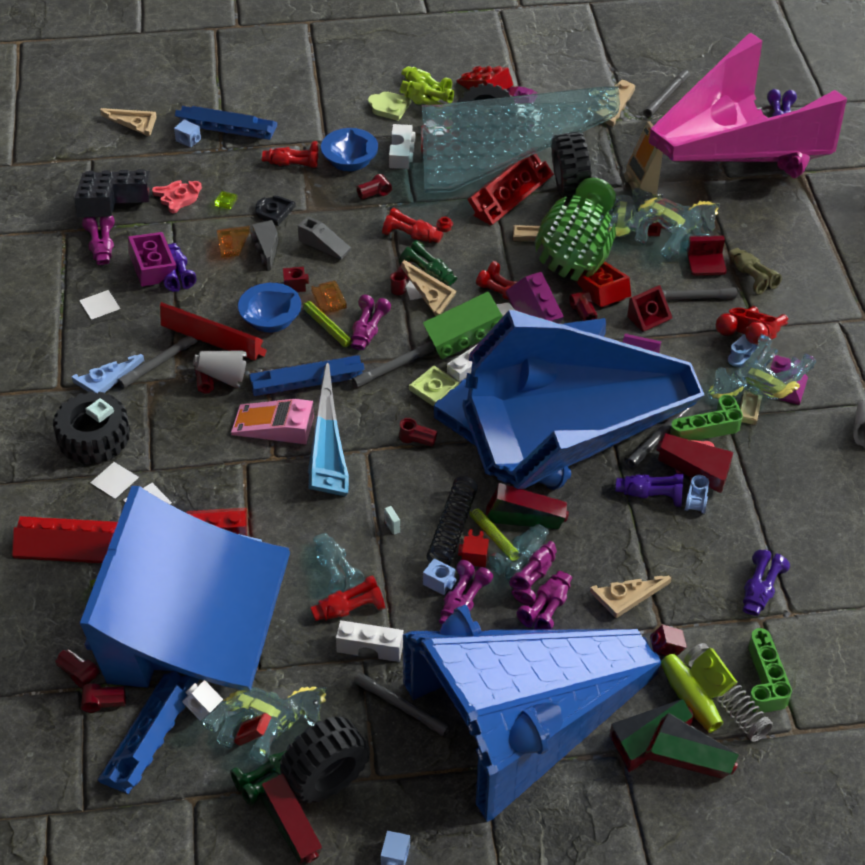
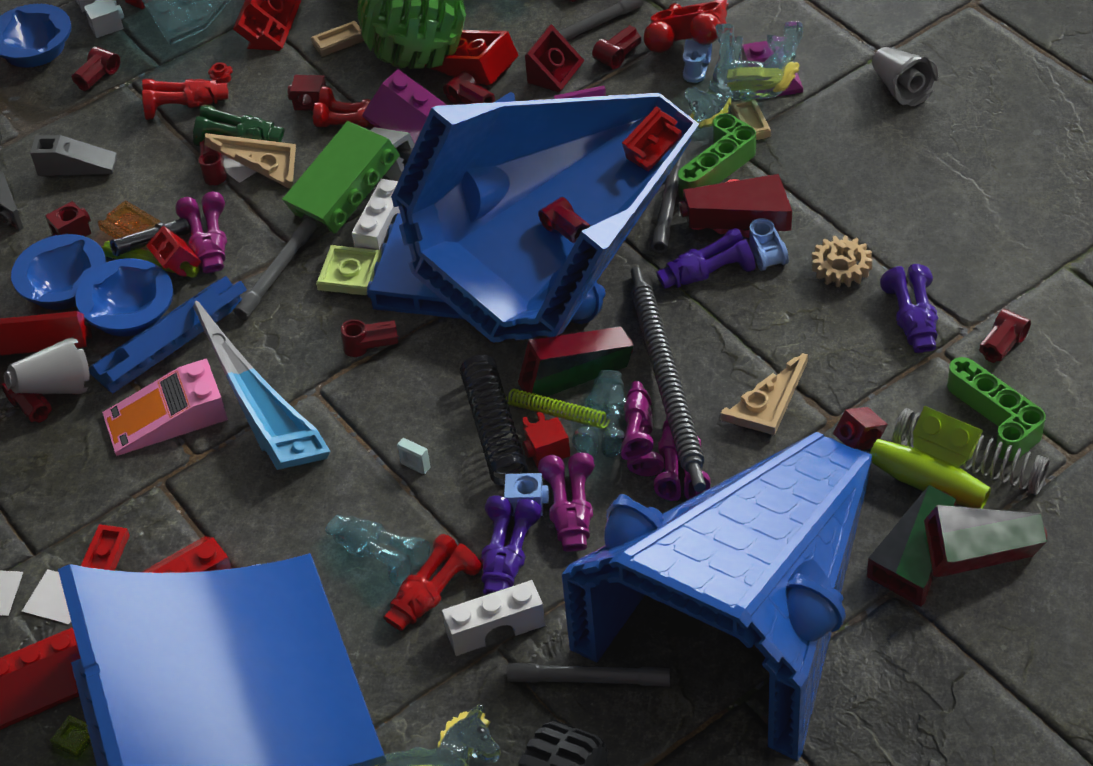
camera: 25 degrees left, 0 degrees up
none -> blue piece [75,258,173,336]
none -> red plate [81,524,130,571]
none -> black pin [110,218,190,256]
none -> red hinge [146,226,202,276]
none -> dark red brick [288,75,326,111]
none -> dark purple piece [480,495,542,595]
none -> dark red piece [538,197,590,243]
none -> dark red piece [592,25,641,69]
none -> red hinge [622,106,682,172]
none -> dark grey hose [630,267,706,492]
none -> tan gear [812,235,873,287]
none -> dark red piece [979,308,1031,363]

